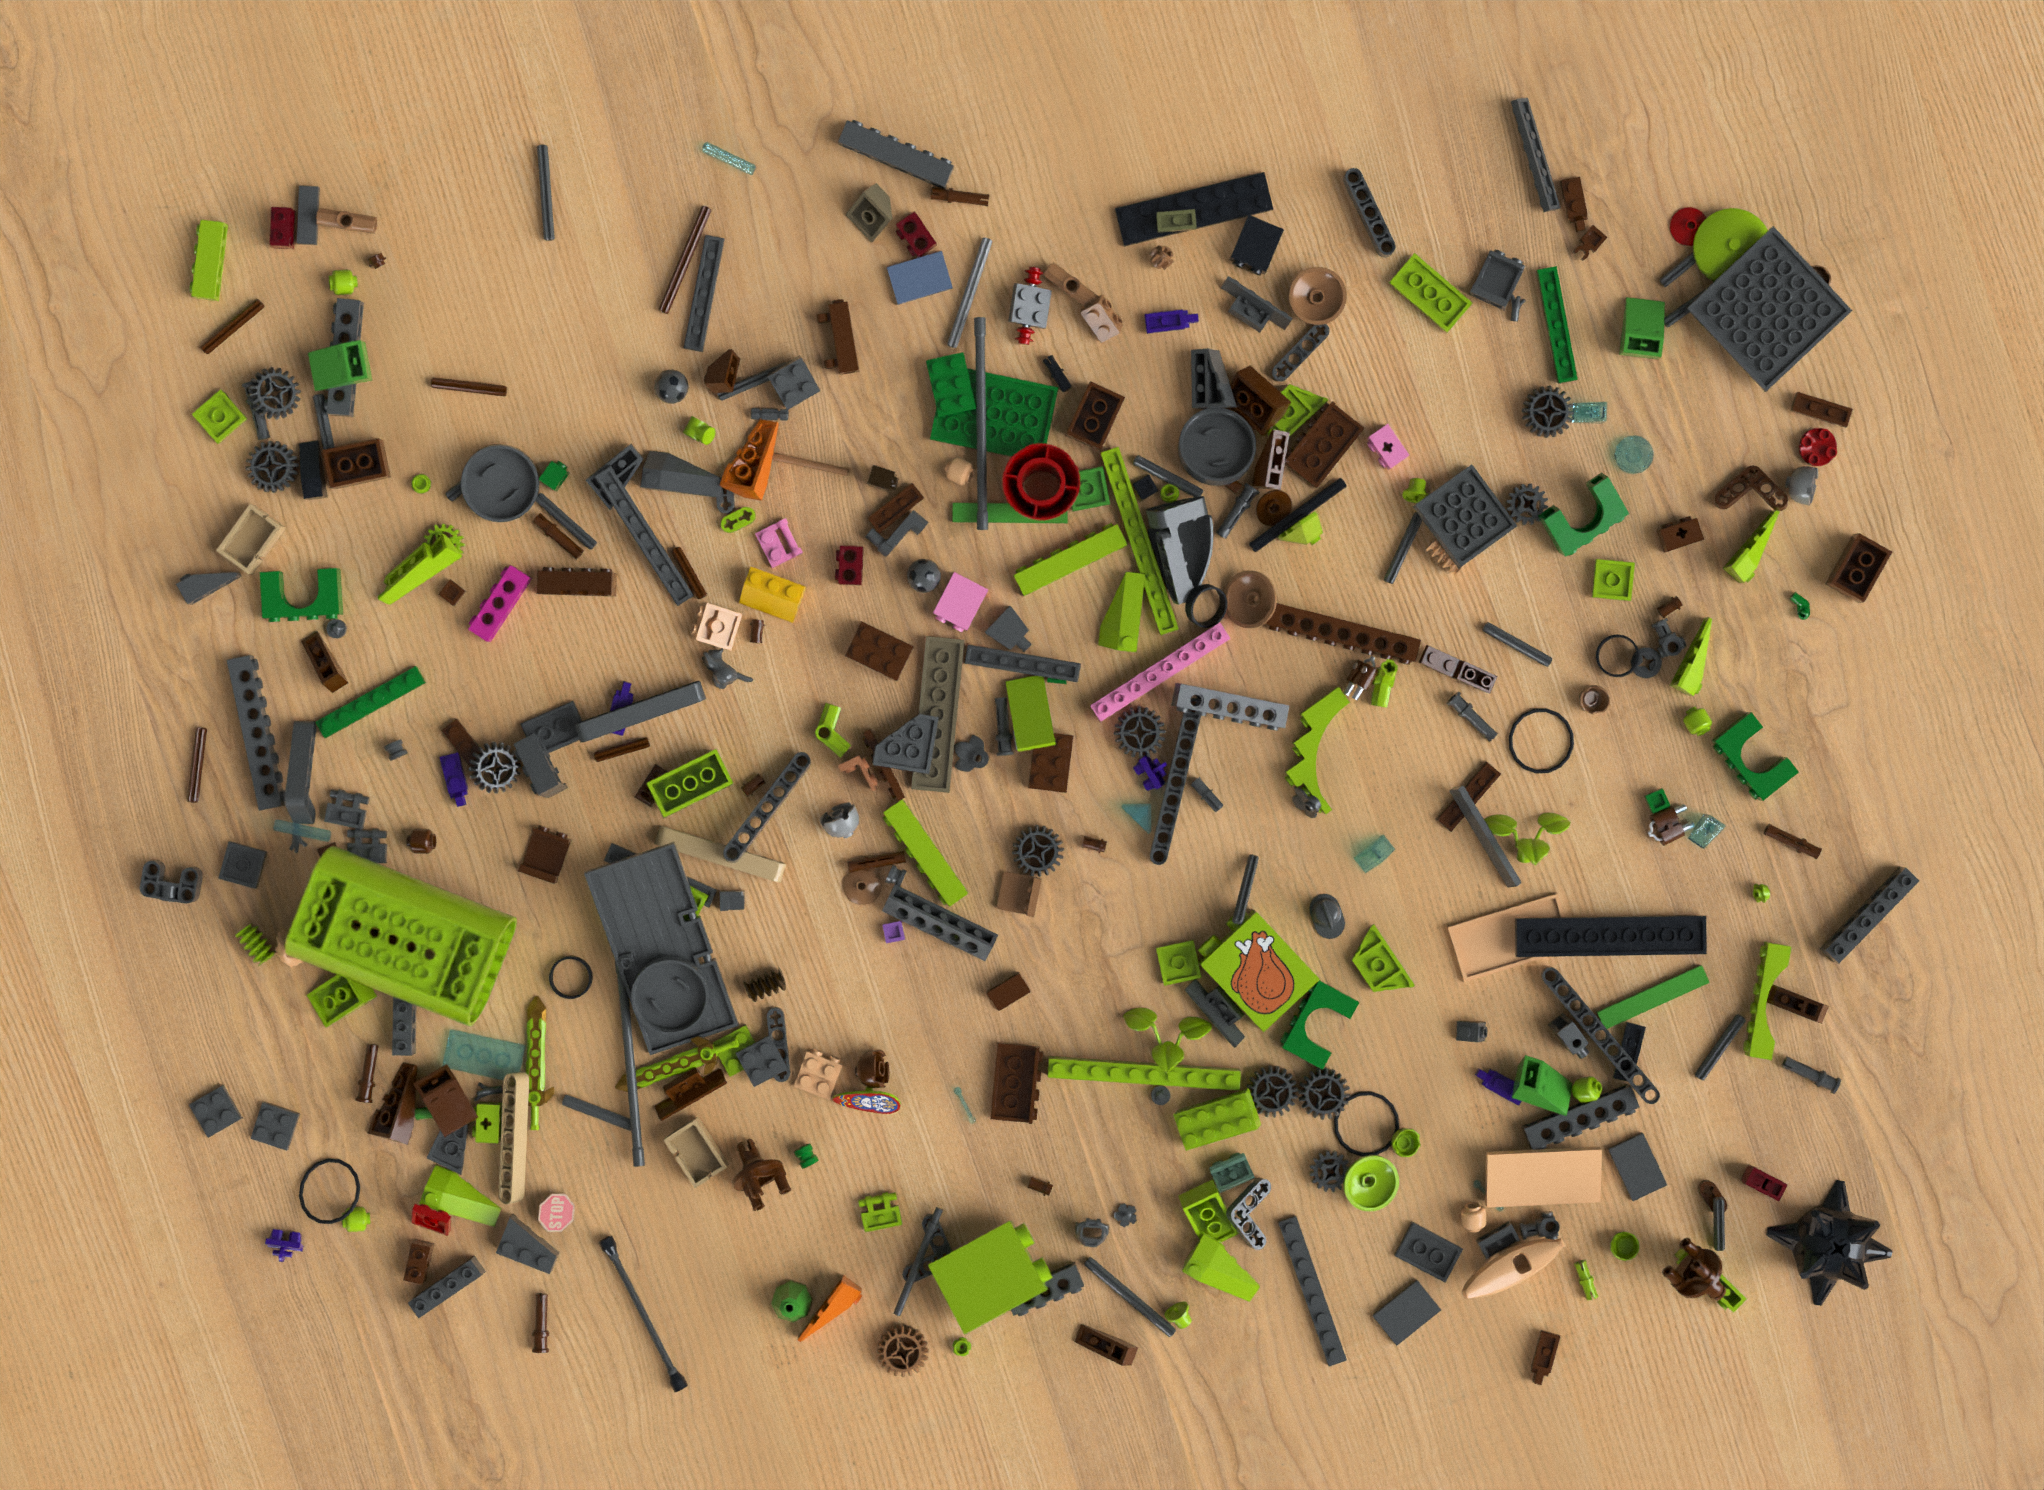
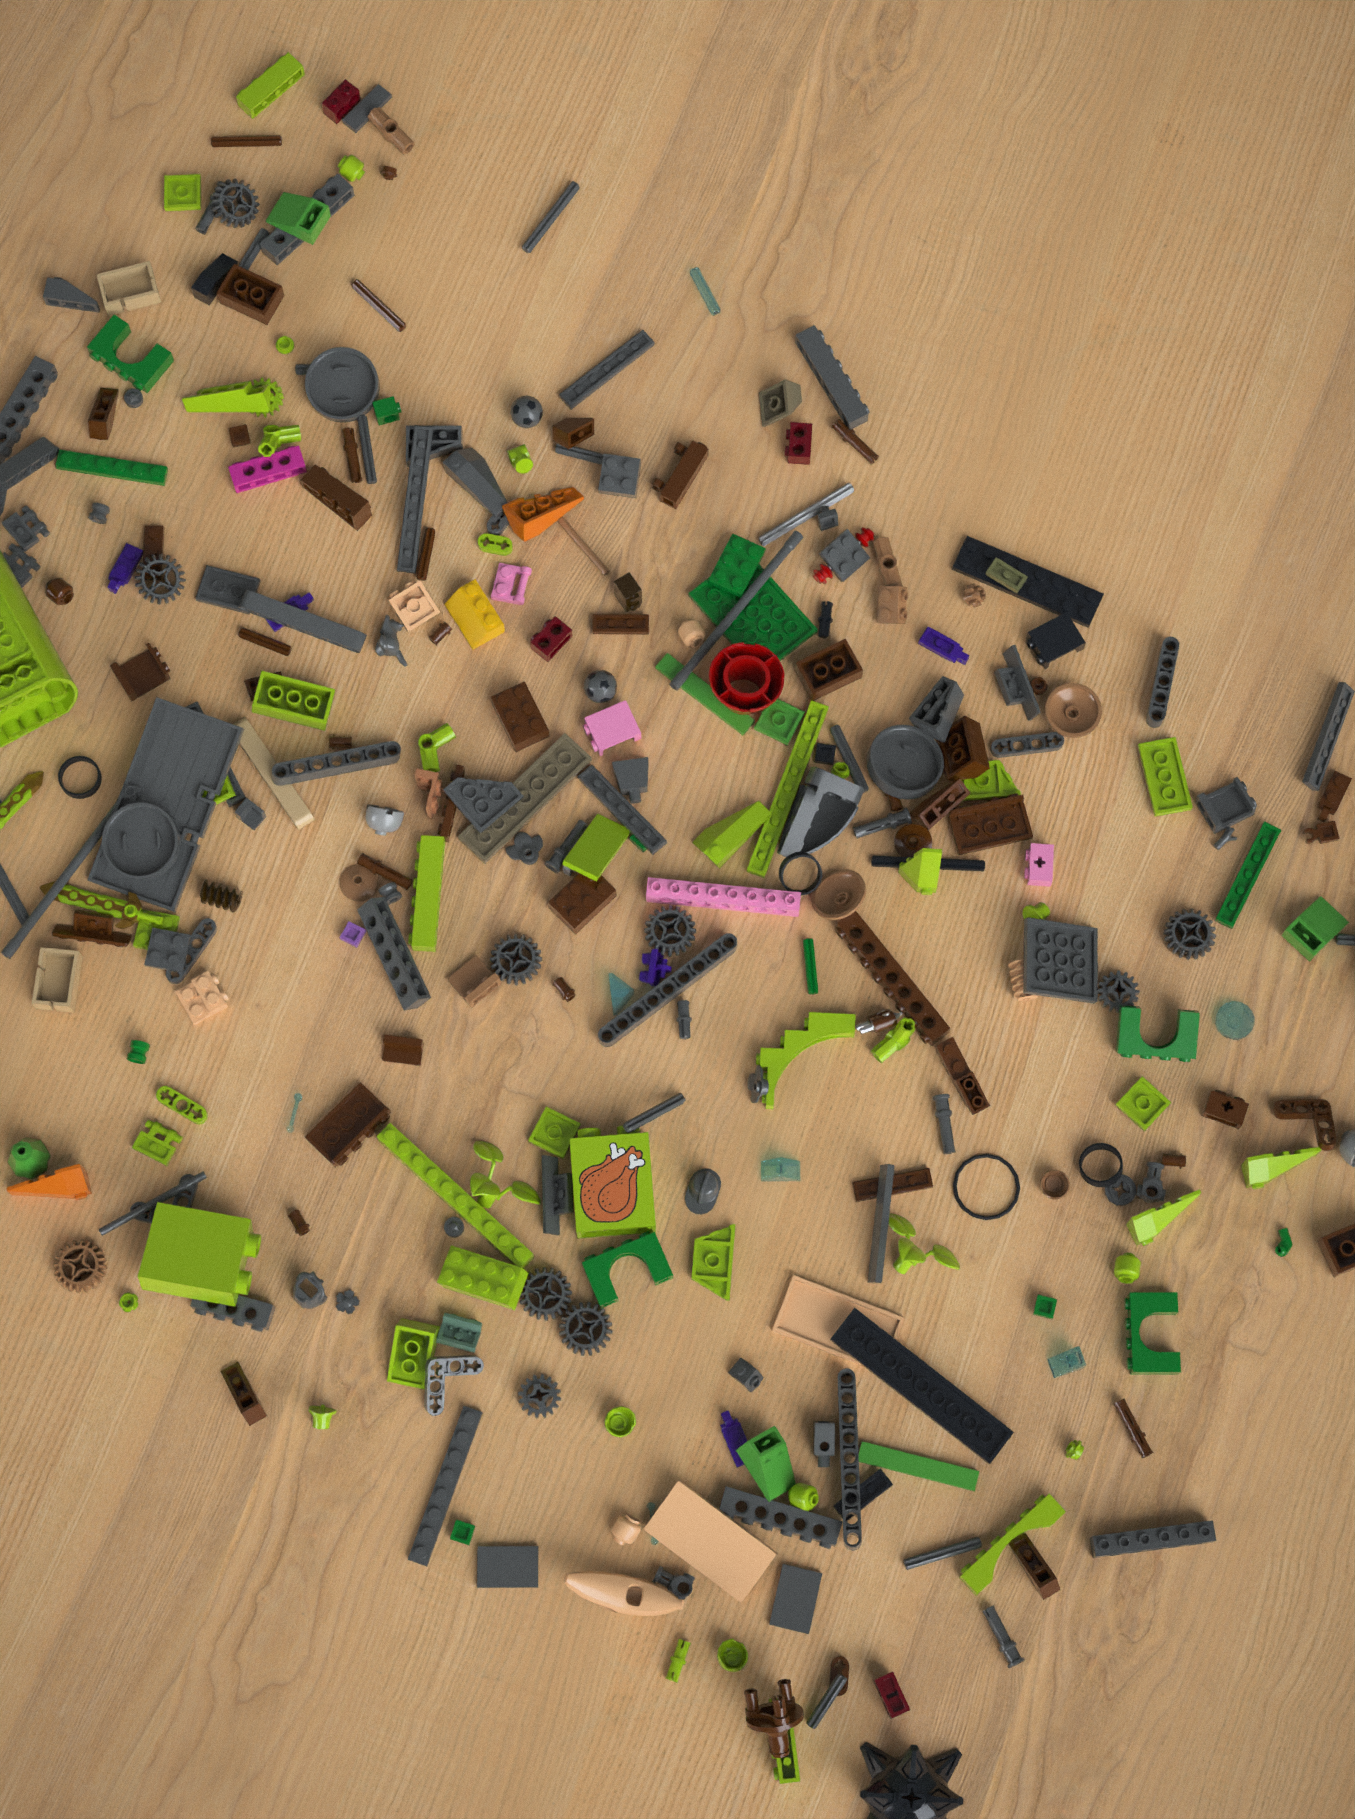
camera: 45 degrees right, 15 degrees down
dark grey gear [246,441,299,493] -> none
dark grey wedge [514,733,568,798] -> none
reddish brown axle [659,206,711,314] -> none
reddish brown piece [732,1139,791,1211] -> none
dark grey axle [751,408,789,421] -> none
shield [833,1087,901,1114] -> none
reddish brown cylinder [855,1050,890,1088] -> none
dark grey beam [865,510,929,557] -> none
sand blue tile [887,251,953,305] -> none
lime brick [1014,523,1127,596] -> none
dark grey axle [1084,1257,1176,1337] -> none
brick [1171,683,1289,731] -> none
lime wedge [1182,1232,1260,1302] -> none
black piece [1334,1091,1399,1157] -> none
lime dish [1343,1155,1399,1212] -> none
dark grey axle [1384,512,1422,584] -> none
dark grey tile [1394,1221,1463,1283] -> none
dark grey hinge [1476,1221,1520,1259] -> none
dark grey axle [1483,622,1552,667] -> none
reddish brown hinge [1531,1330,1560,1385] -> none
clear light blue slope [1572,402,1607,424] -> none
reddish brown piece [1648,804,1695,846] -> none
none -> lime beam [156,1086,208,1125]
none -> lime piece [258,425,301,457]
none -> green plate [450,1520,476,1546]
none -> green axle [803,938,818,995]
none -> dark grey tile [818,506,839,531]
none -> reddish brown plate [1030,677,1048,695]

